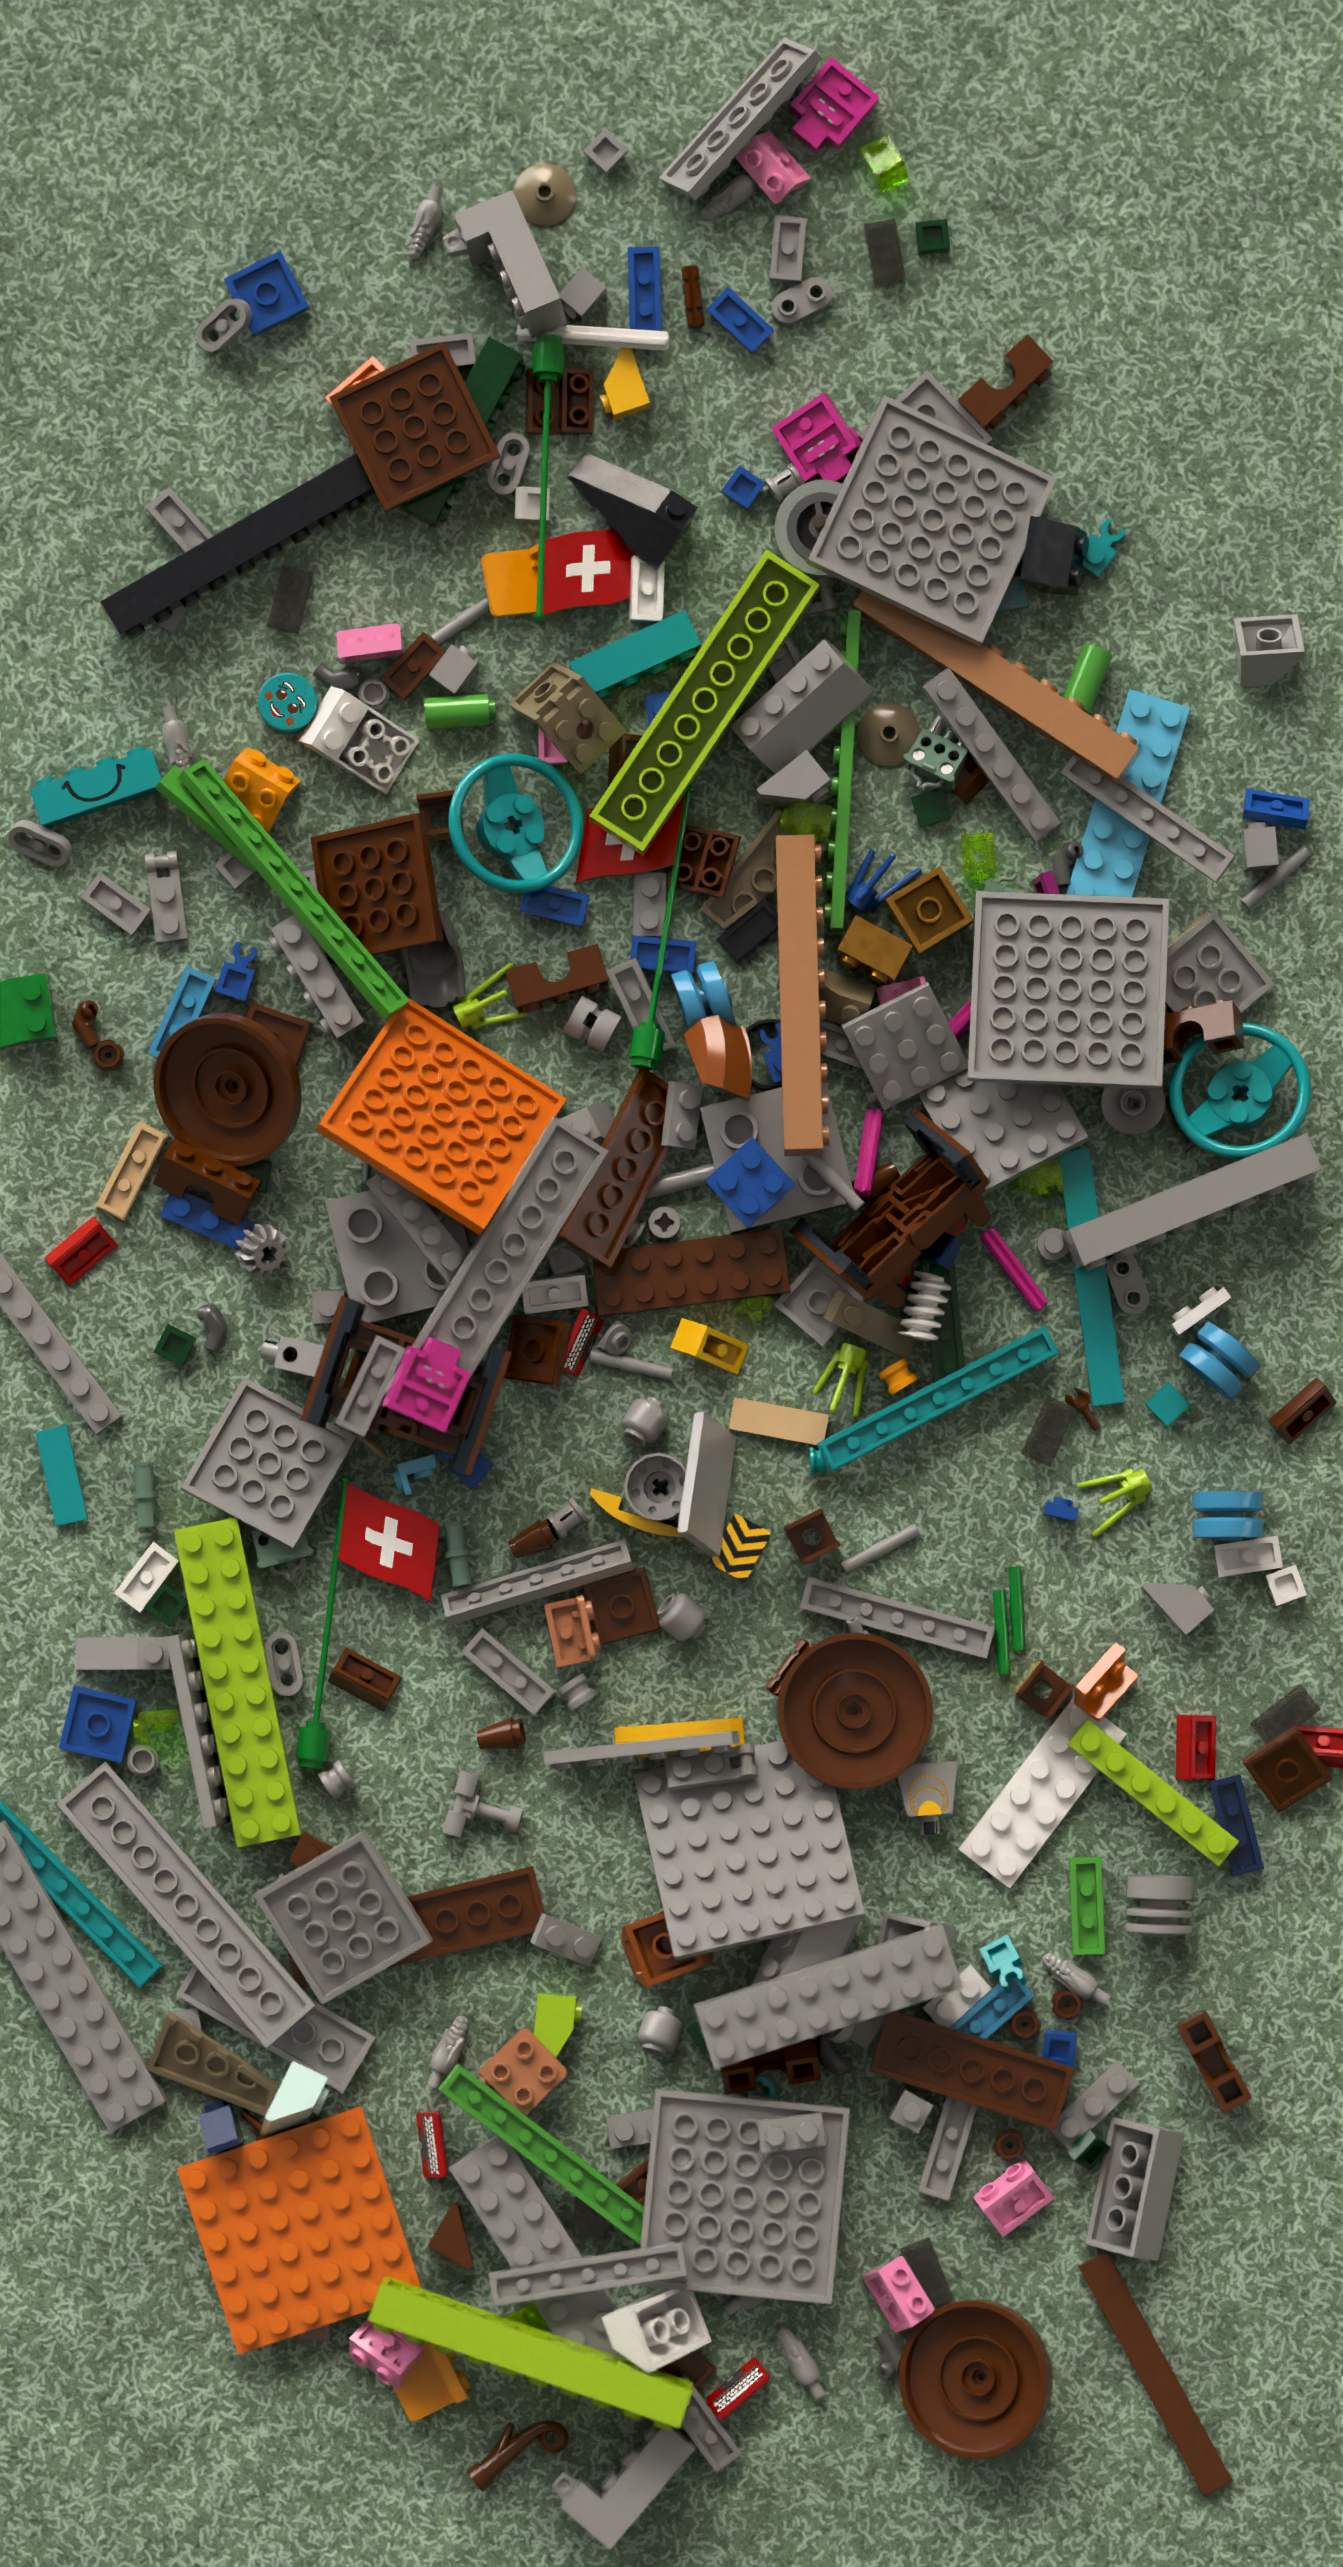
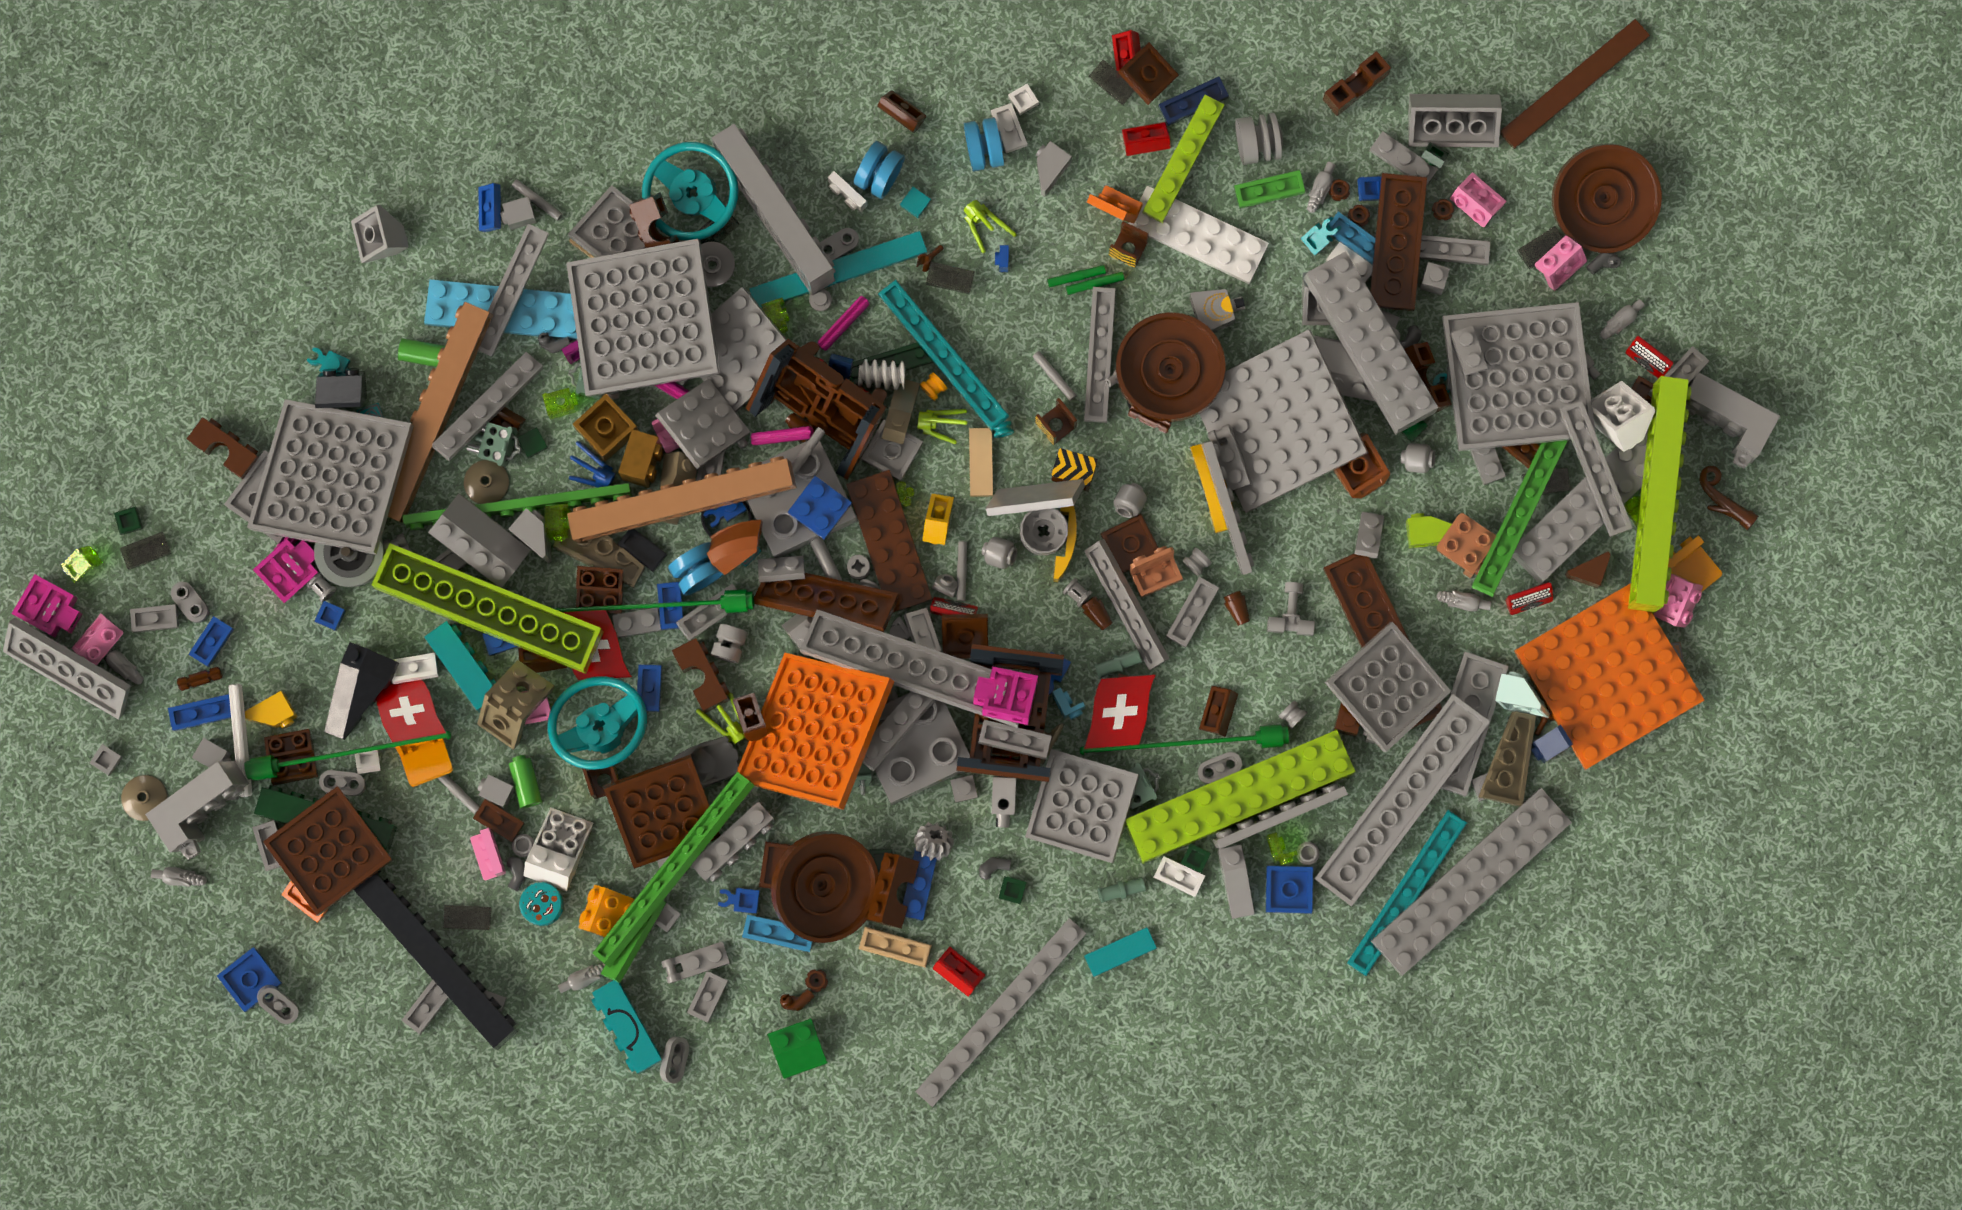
camera: 100 degrees left, 5 degrees down
none -> reddish brown brick [732,693,767,741]

